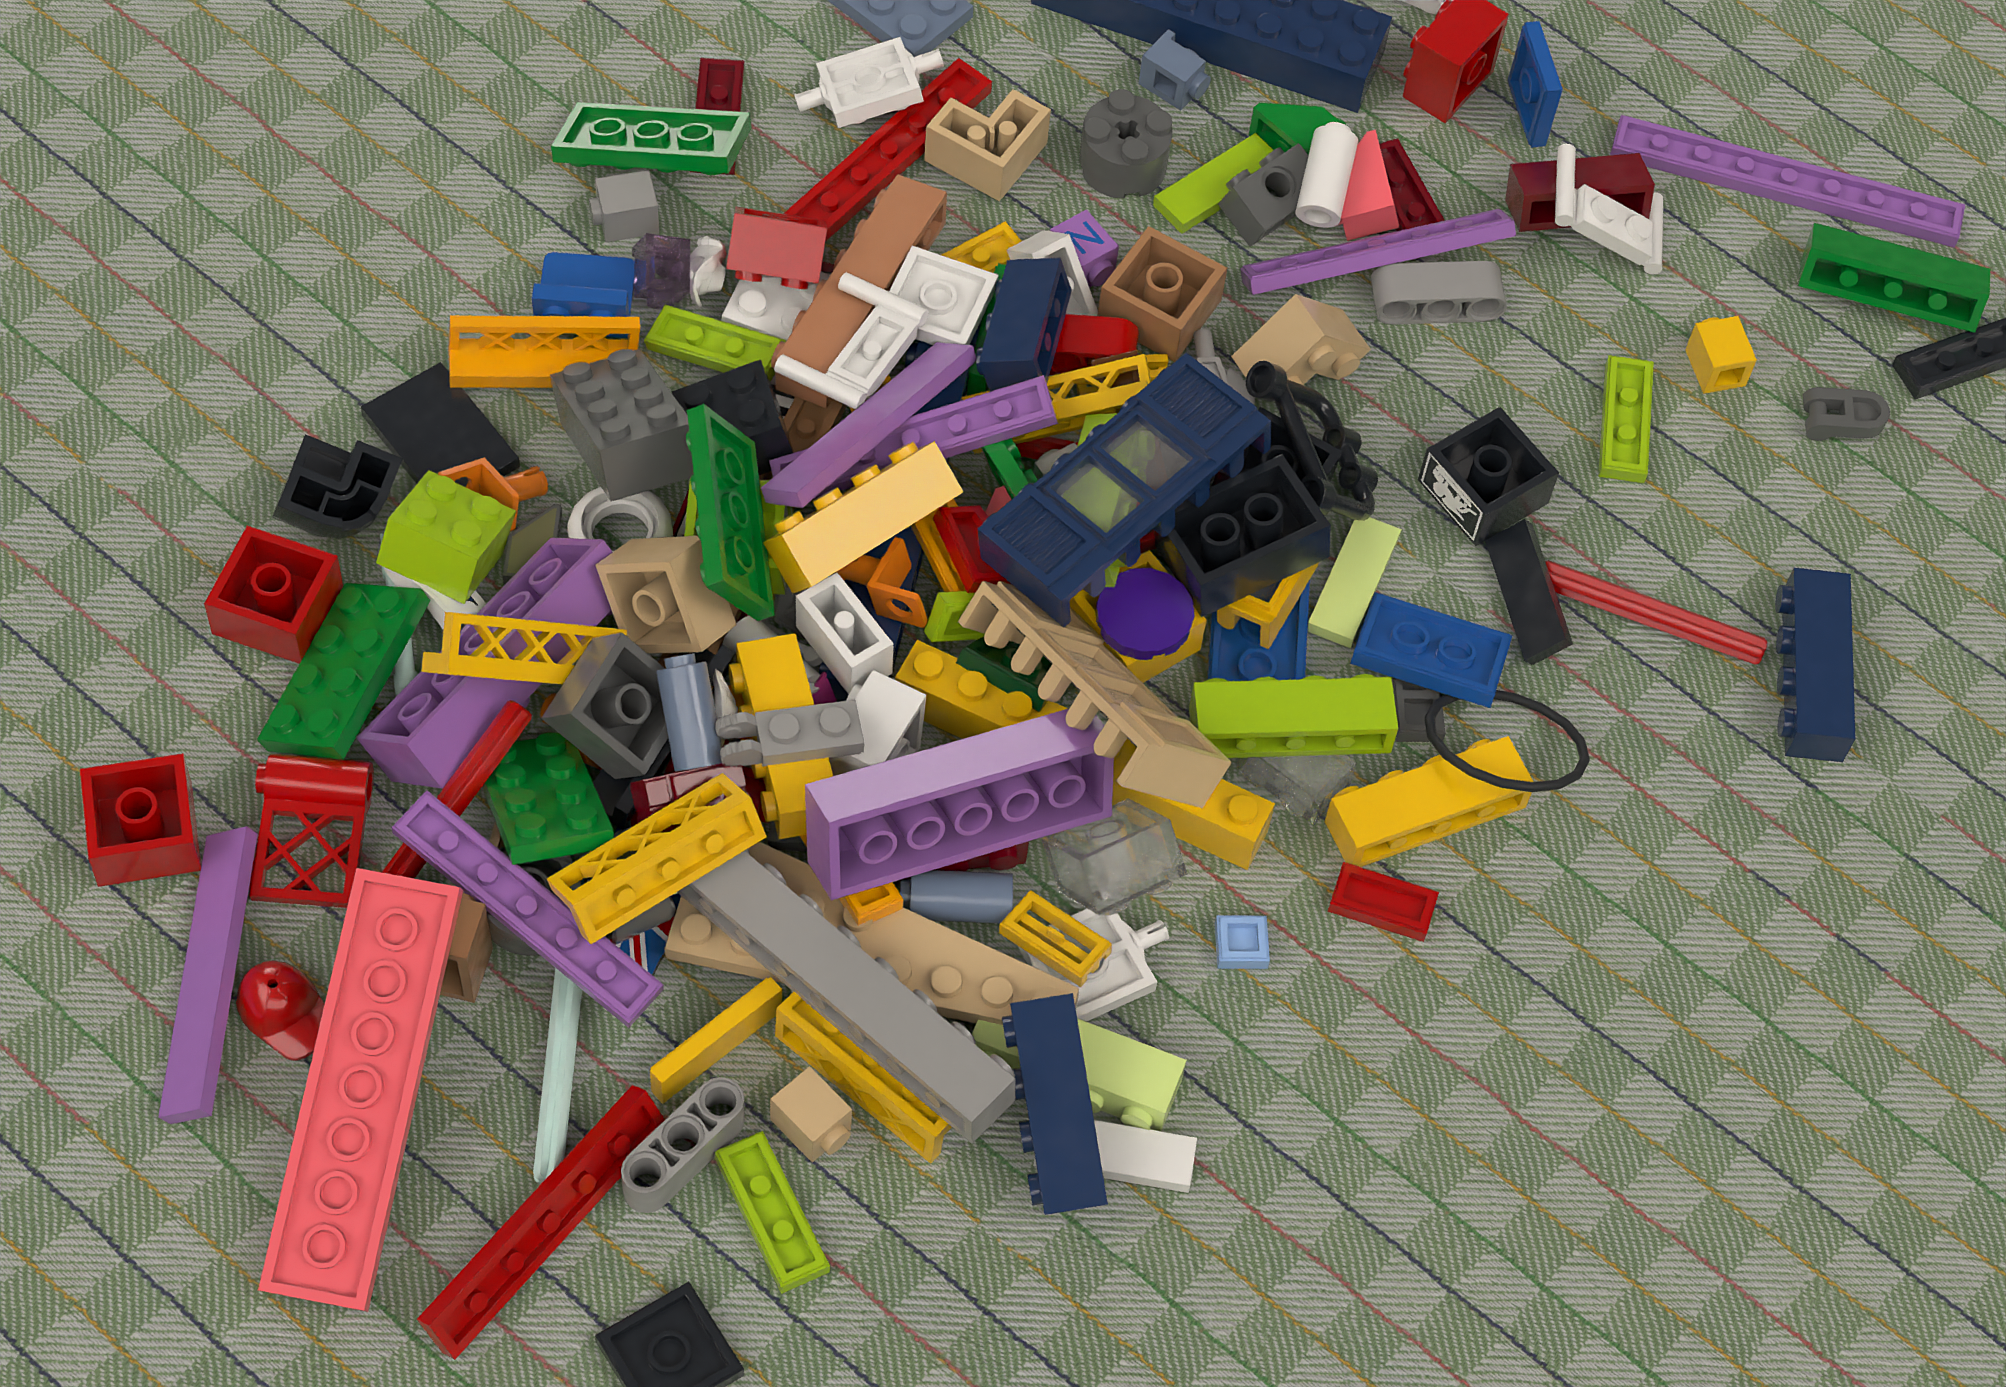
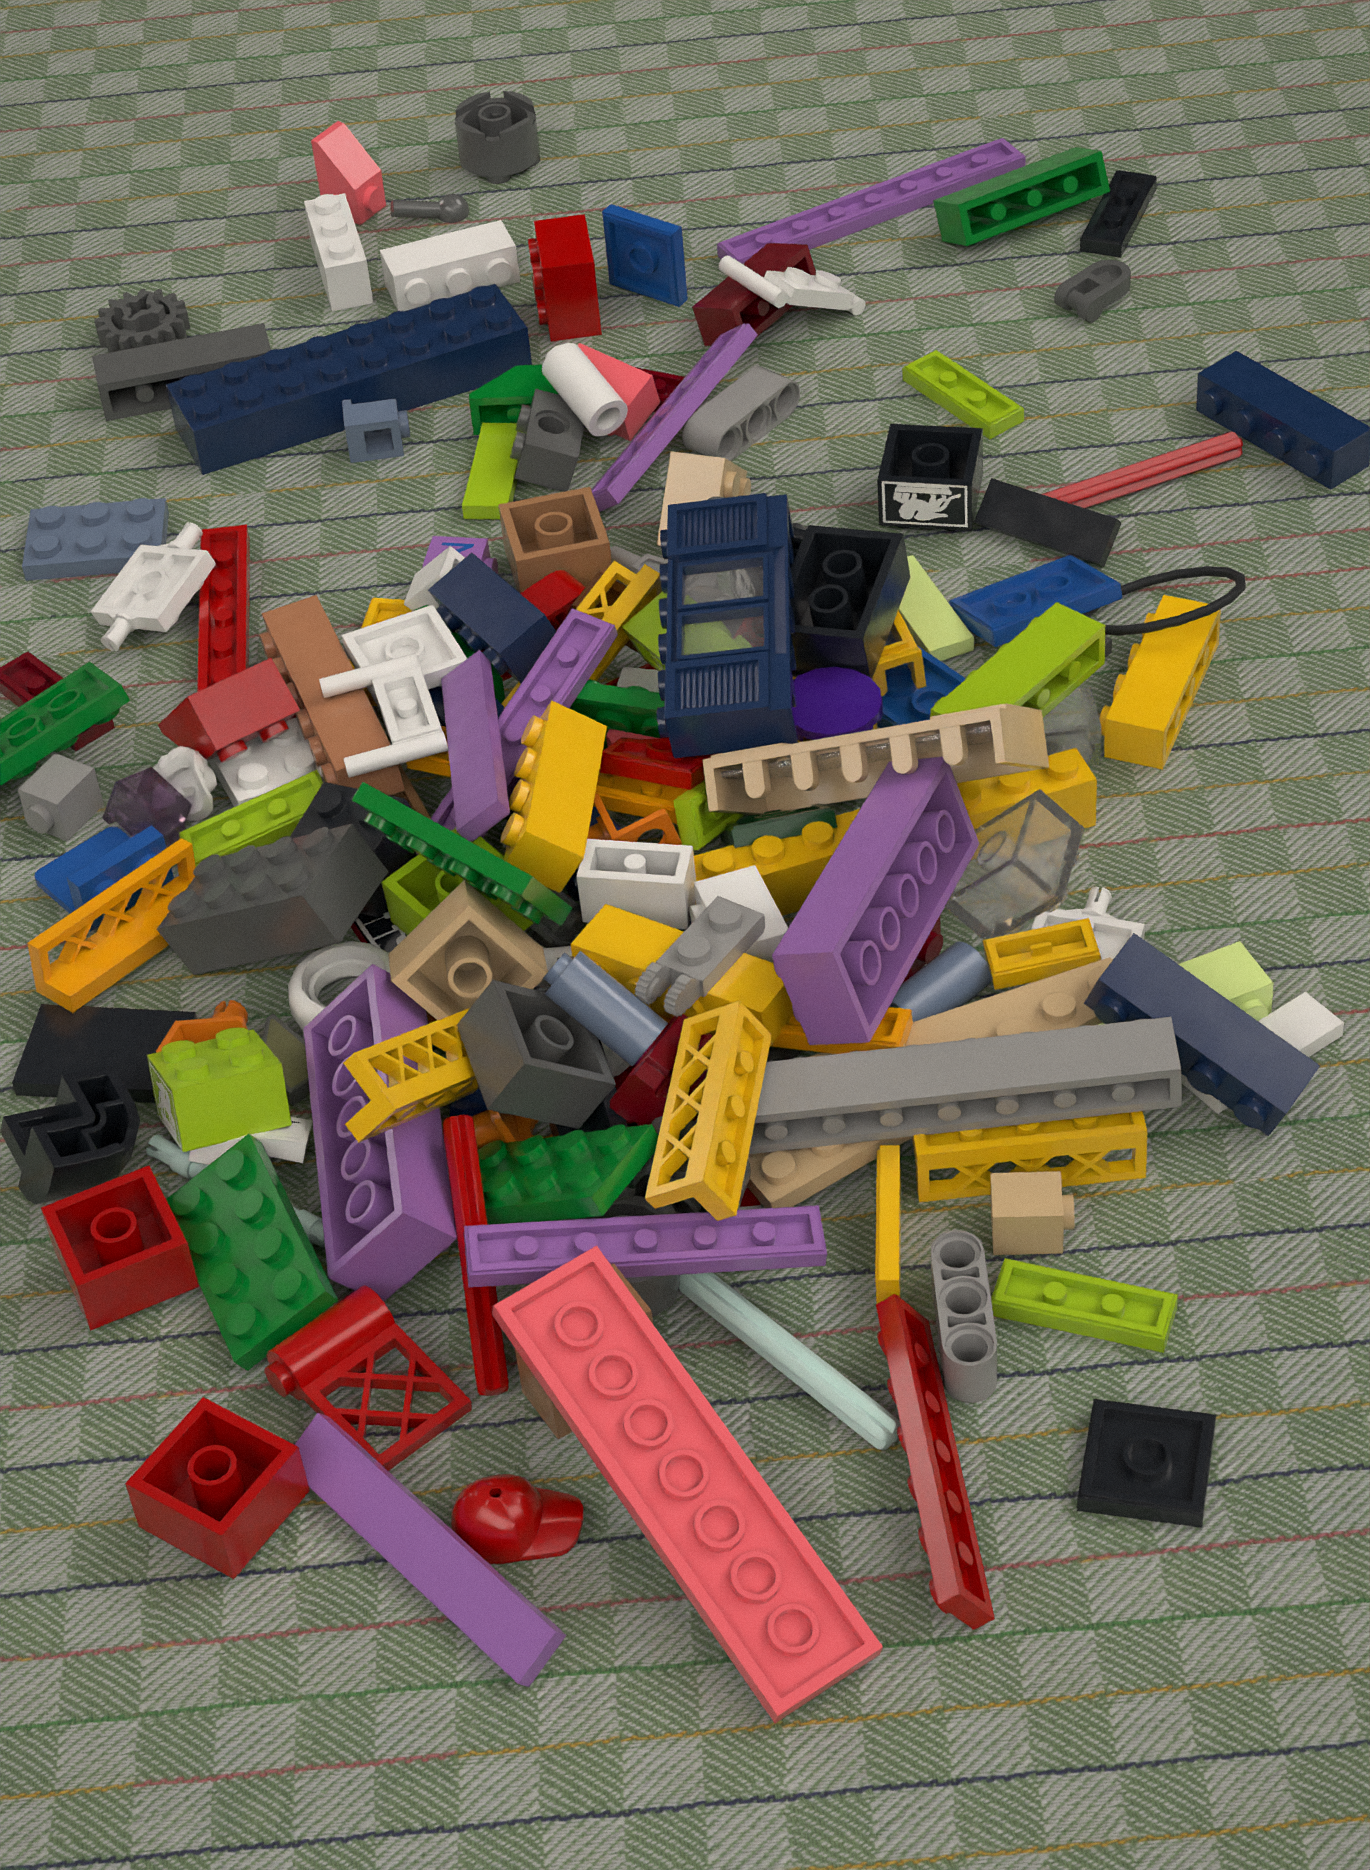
camera: 35 degrees left, 15 degrees down
tan brick [924,89,1051,201] -> none
dark grey brick [1079,89,1172,198] -> none
light blue tile [1215,915,1270,969] -> none
red tile [1327,862,1439,942] -> none
yellow brick [1685,316,1757,394] -> none

